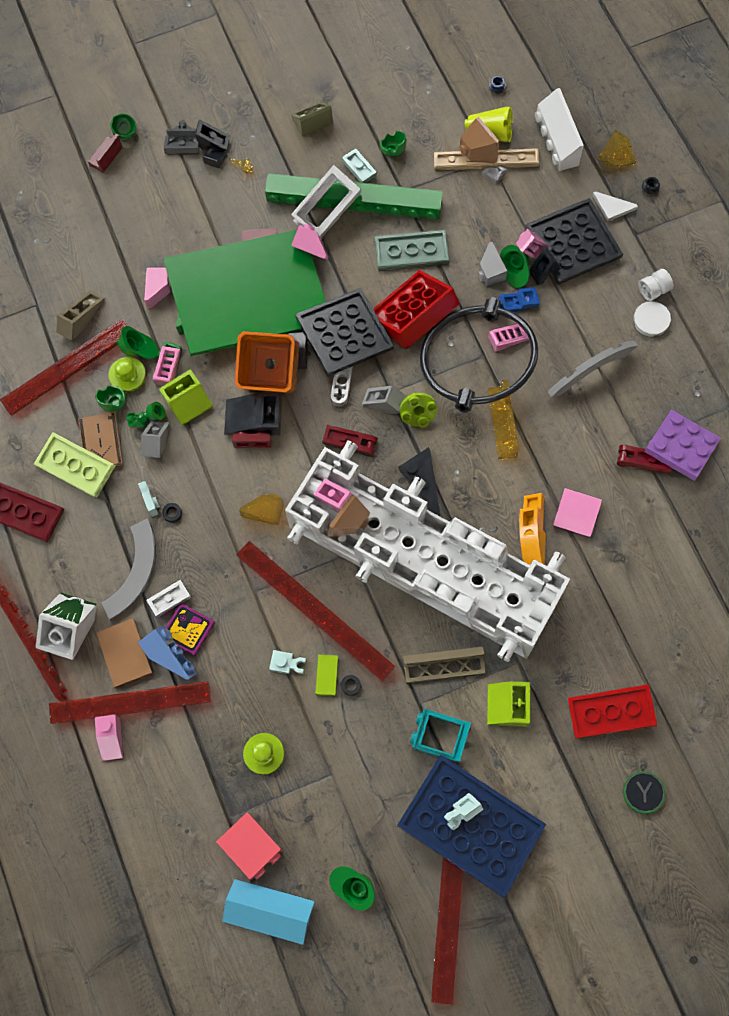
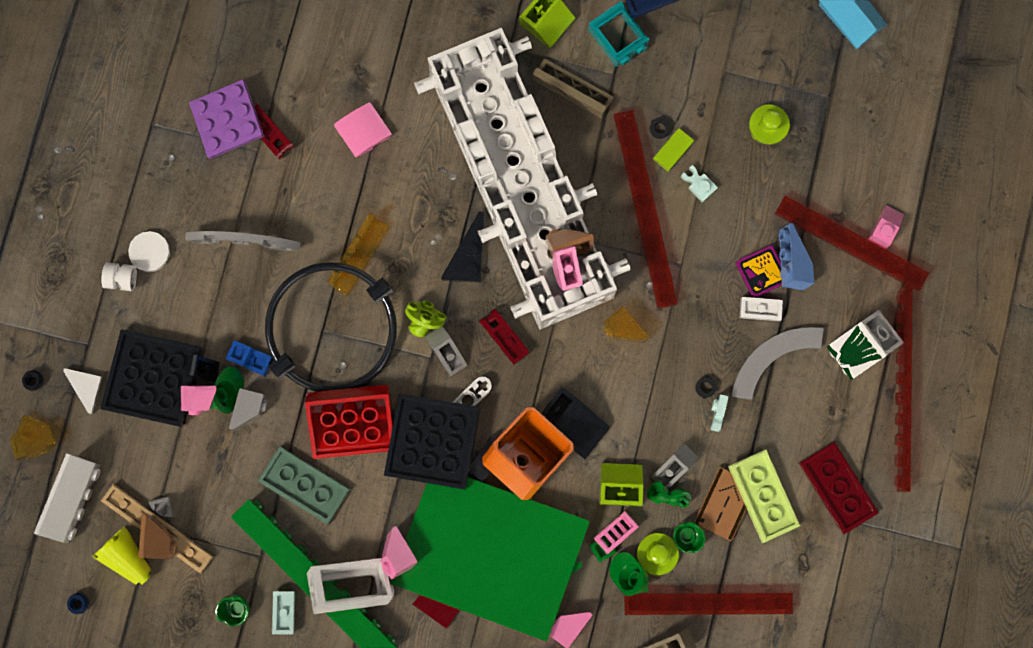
camera: 150 degrees left, 10 degrees up
medium nougat tile [96,619,153,688] -> none
coral brick [216,812,283,880] -> none
dark red plate [232,432,272,448] -> none
bright pink slope [488,324,529,352] -> none
light orange slope [519,493,546,565] -> none

